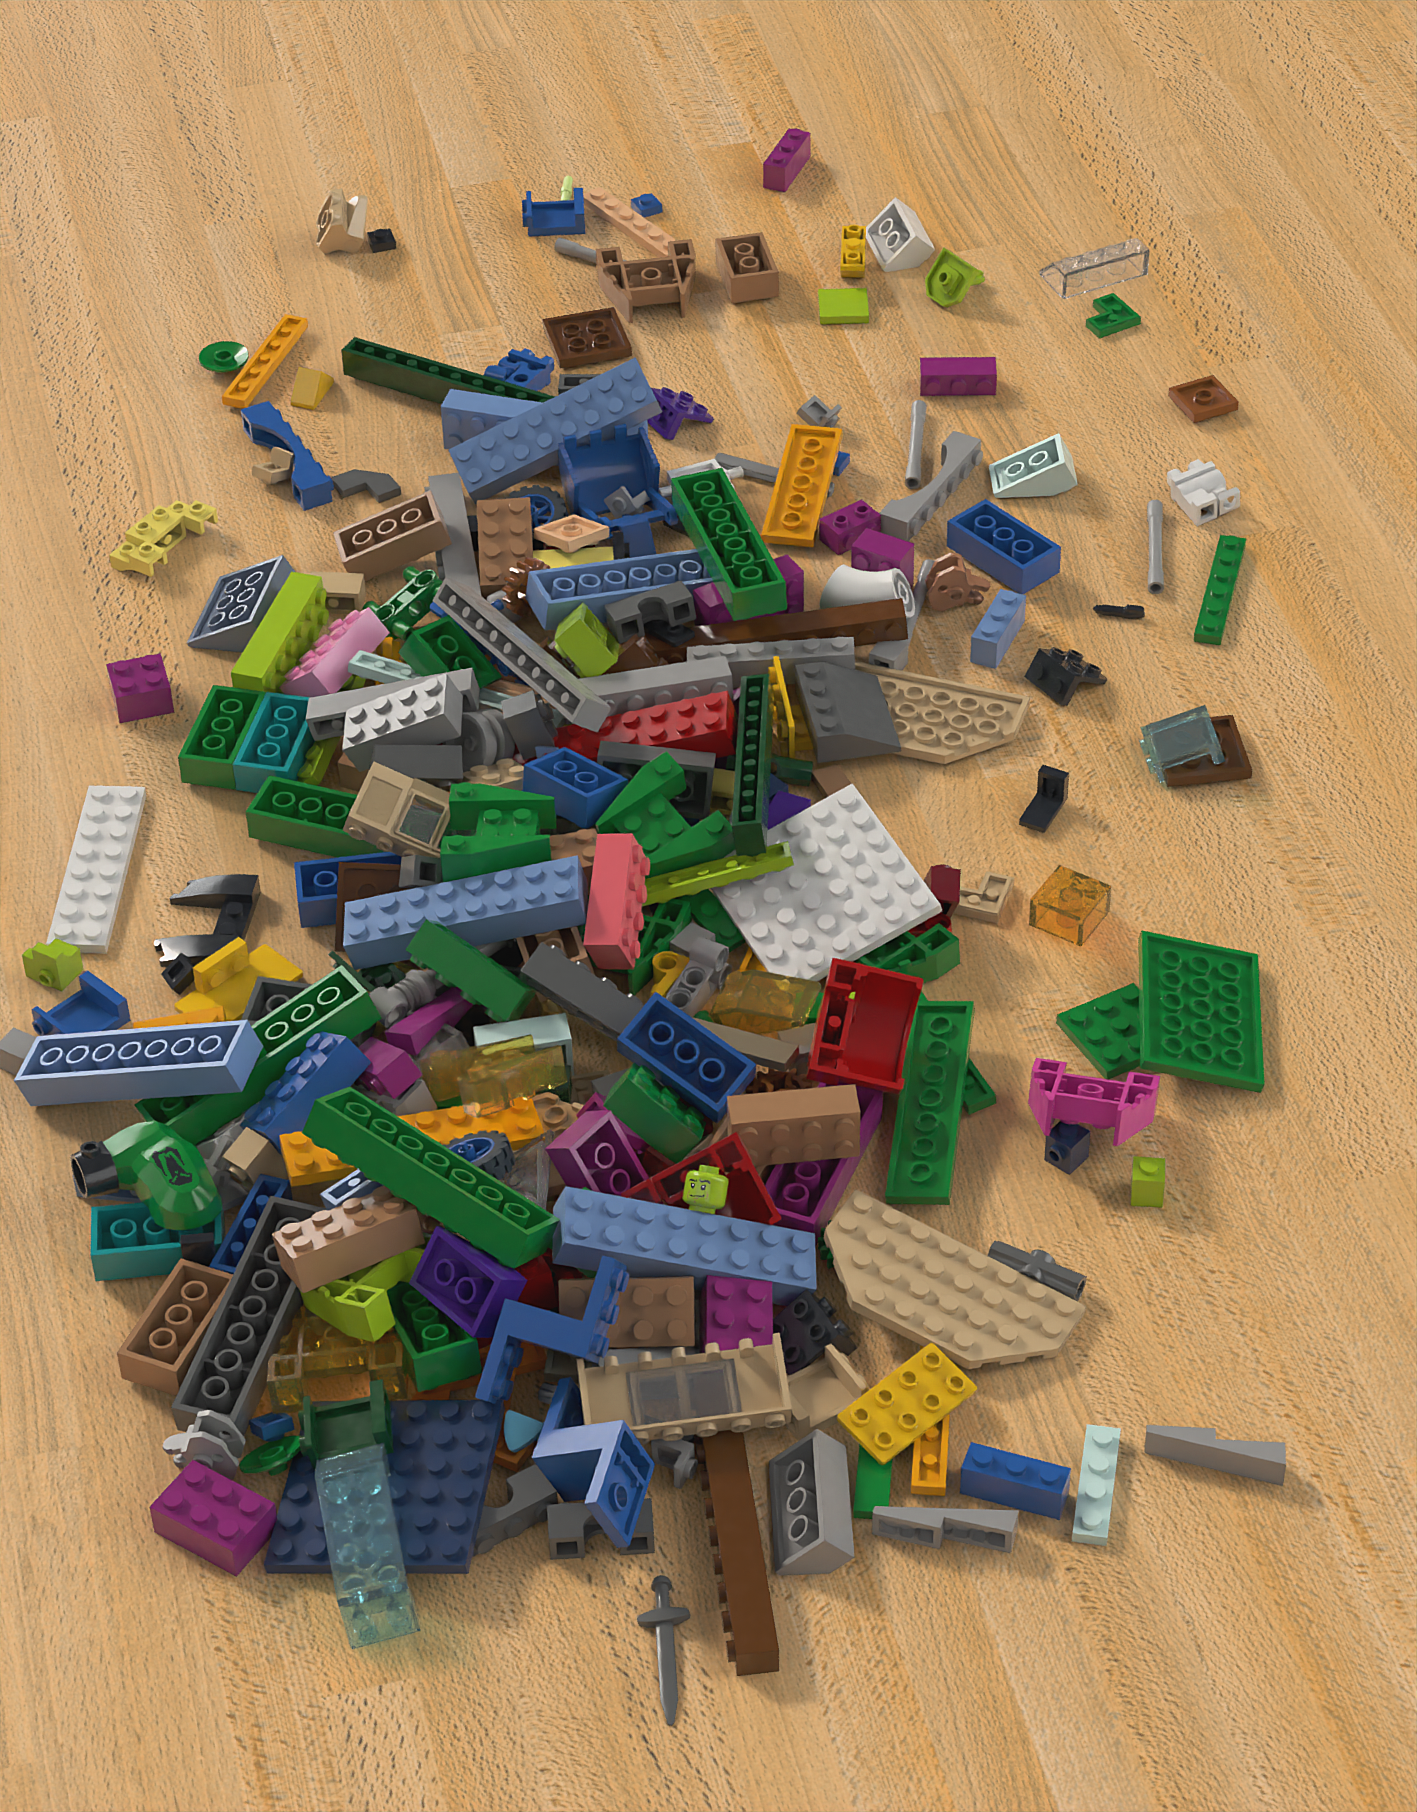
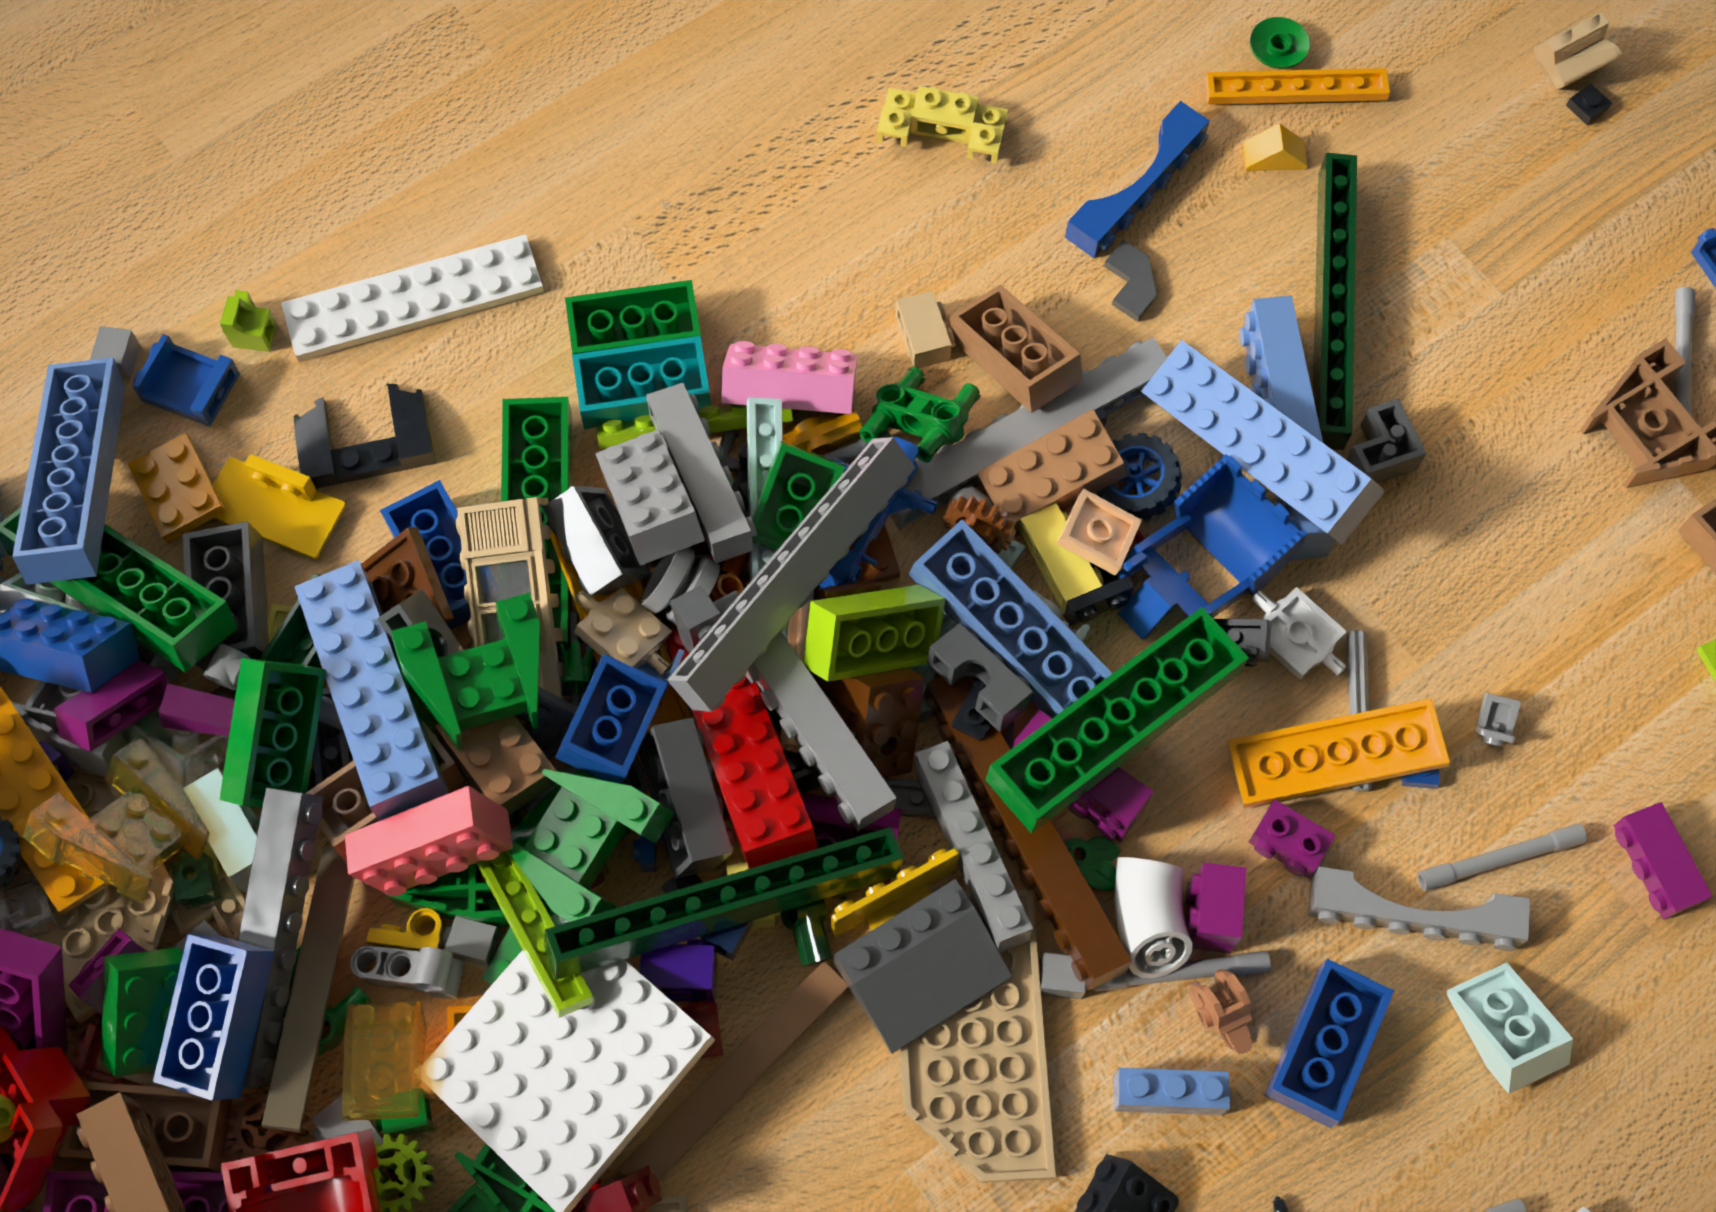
camera: 65 degrees right, 25 degrees up
magenta brick [106,653,175,723] -> none
black plate [161,953,195,995] -> none
sand blue slope [187,555,295,652] -> none
lime brick [231,571,329,694] -> none
tan bracket [252,447,294,485] -> none
blue hips [484,348,554,391] -> none
reddish brown plate [542,307,632,368] -> none
light grey bracket [604,487,650,519] -> none
dark purple bracket [647,387,714,440] -> none

